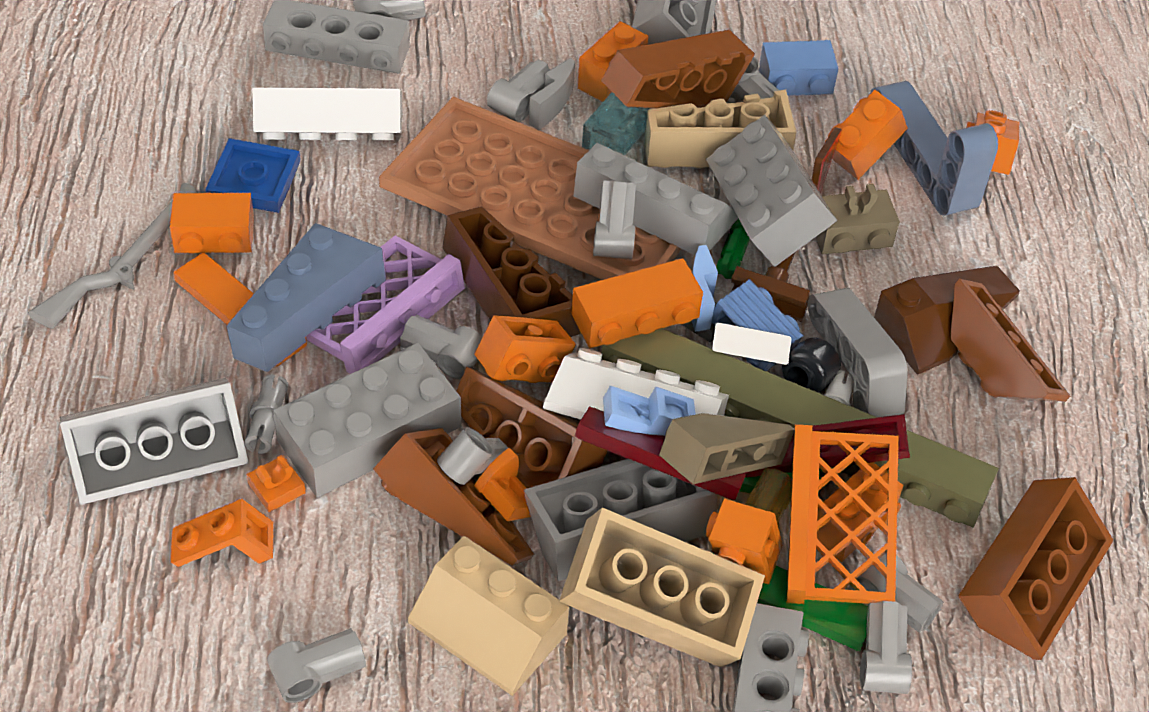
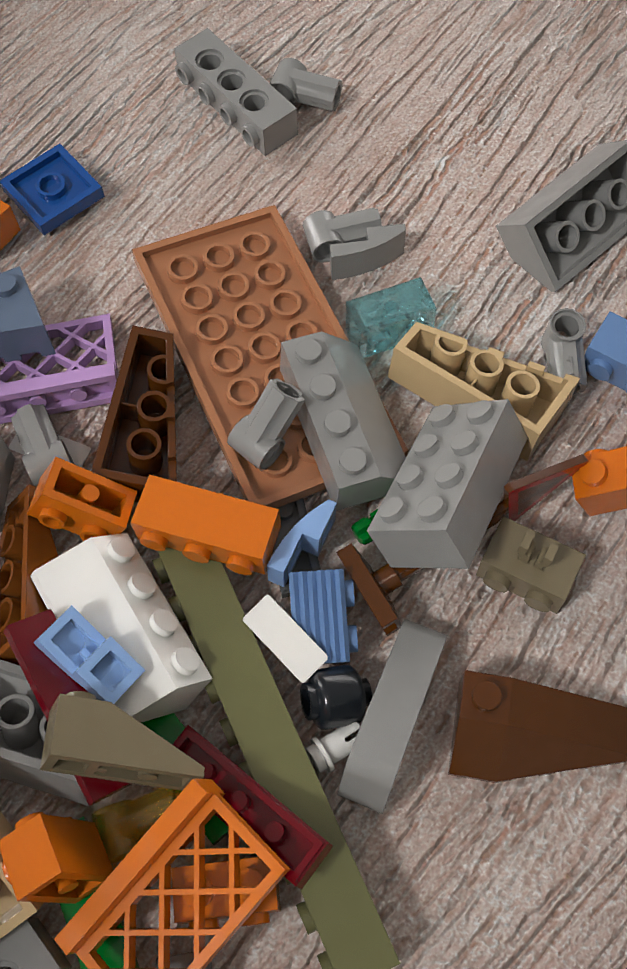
camera: 45 degrees right, 15 degrees up
white slope [253,88,402,140] -> none
orange brick [577,21,648,104] -> none
dark orange wedge [601,29,755,108] -> none
dark orange wedge [951,279,1071,402] -> none

